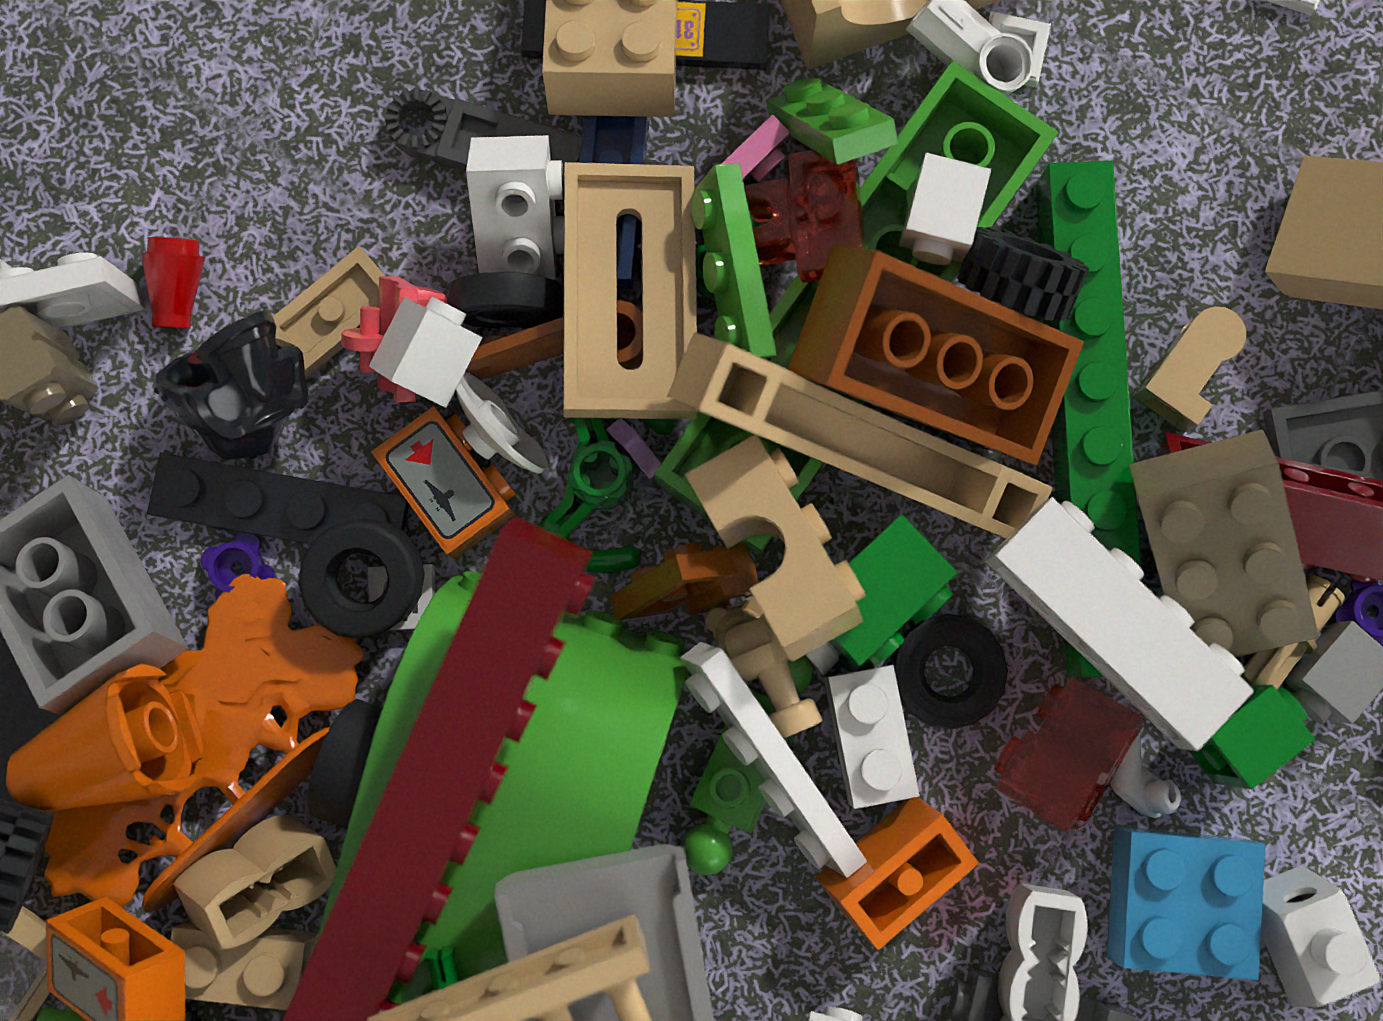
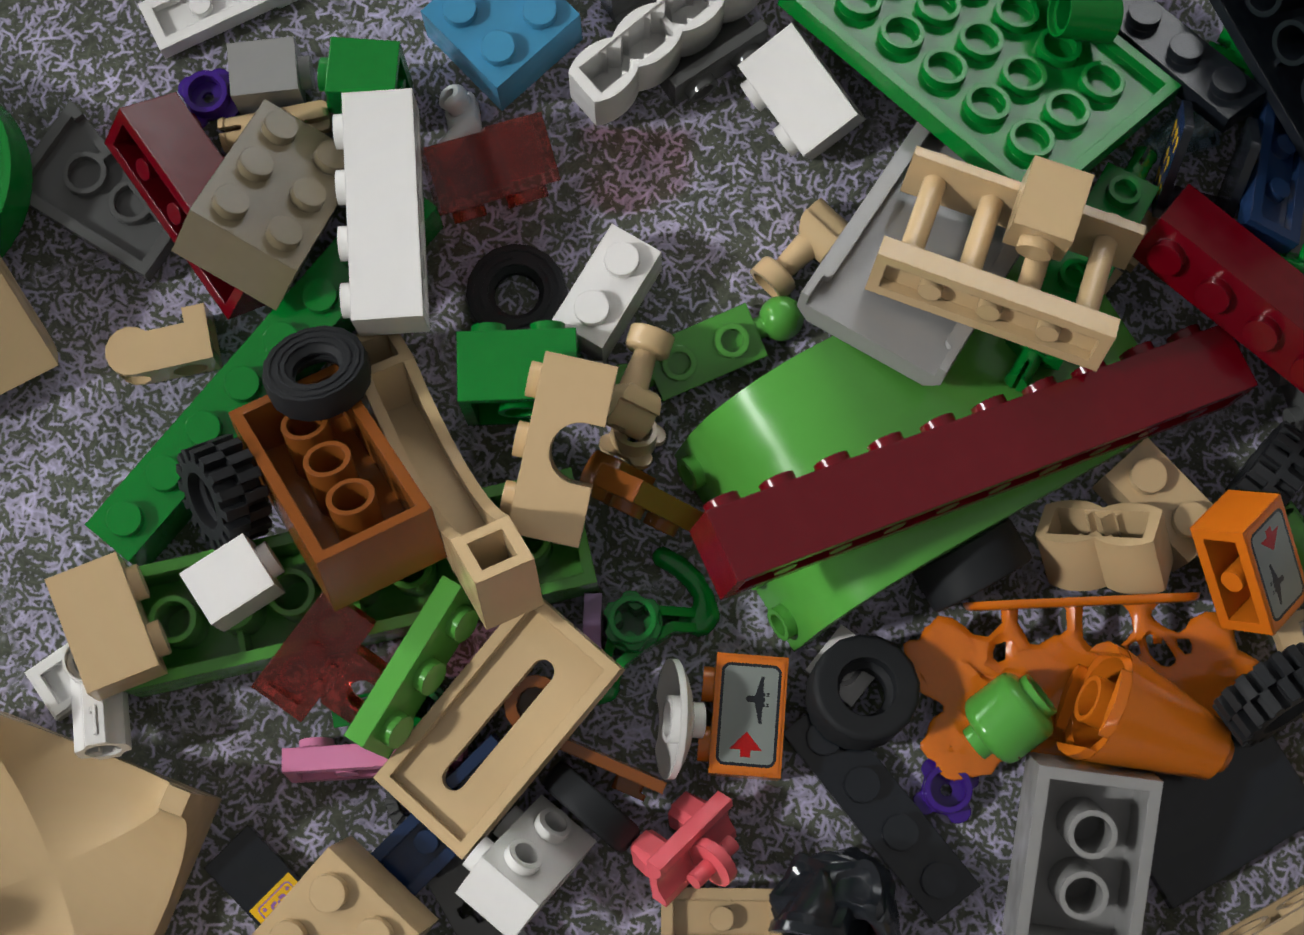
camera: 140 degrees left, 5 degrees down
white brick [369,296,482,408] -> none
white plate [680,642,867,878] -> none
bright green plate [766,78,898,165] -> none
orange brick [815,797,979,950] -> none
none -> tan brick [44,551,172,701]
none -> black tyre [262,325,371,422]
none -> tan leg [750,198,848,297]
none -> bright green head [963,673,1057,764]

